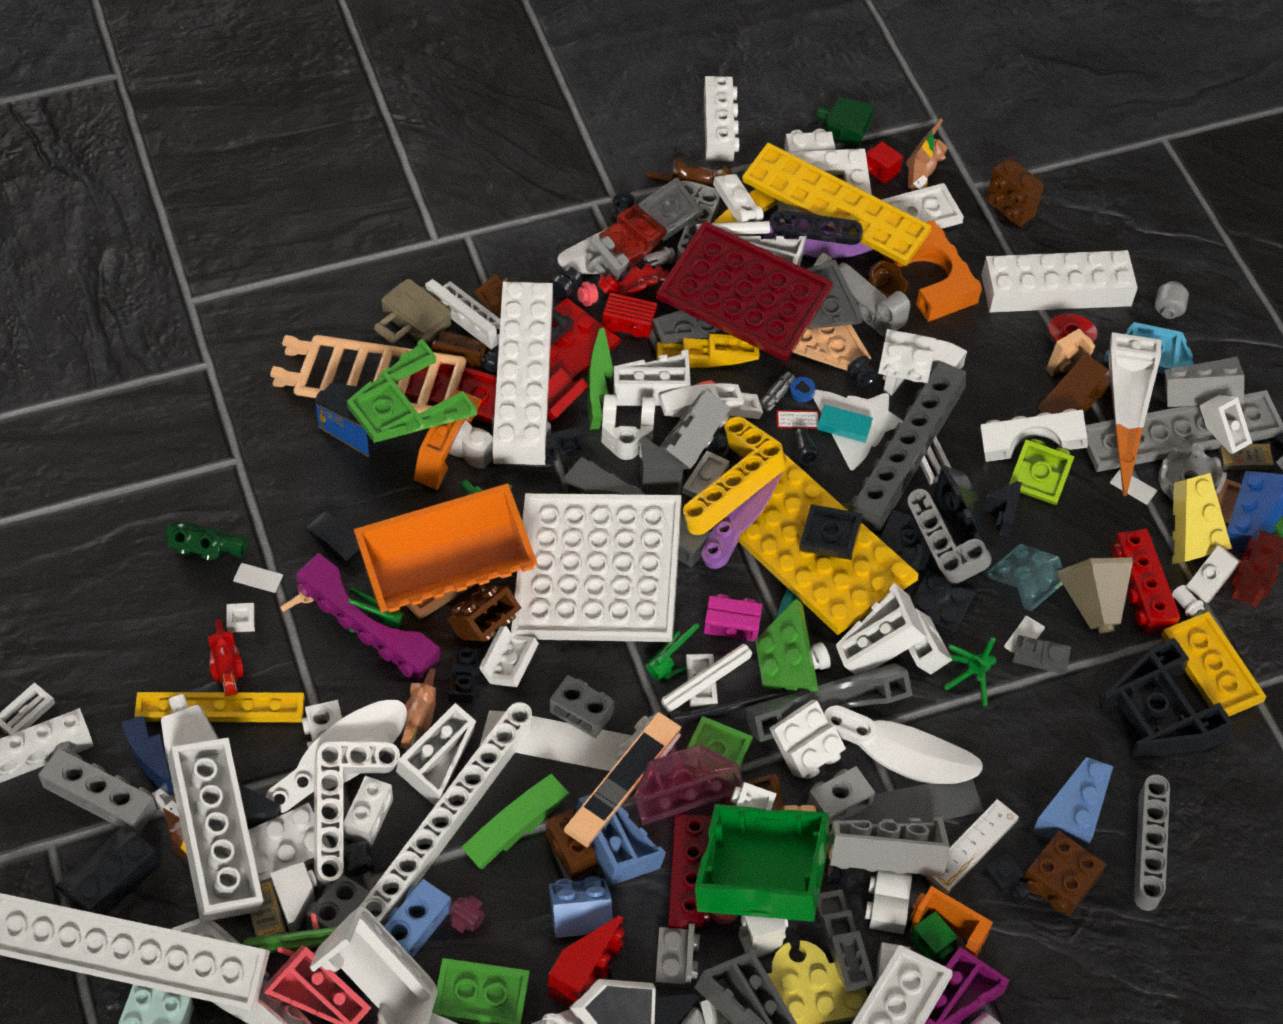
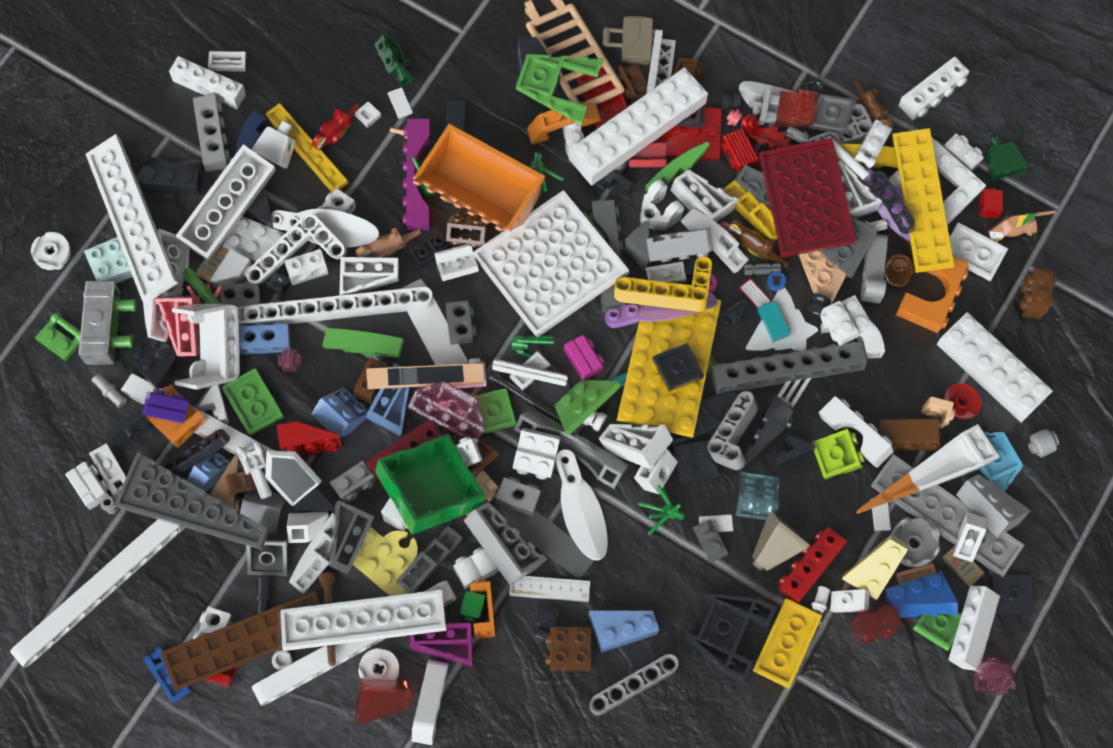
camera: 50 degrees right, 15 degrees up
none -> reddish brown animal [729,220,789,268]

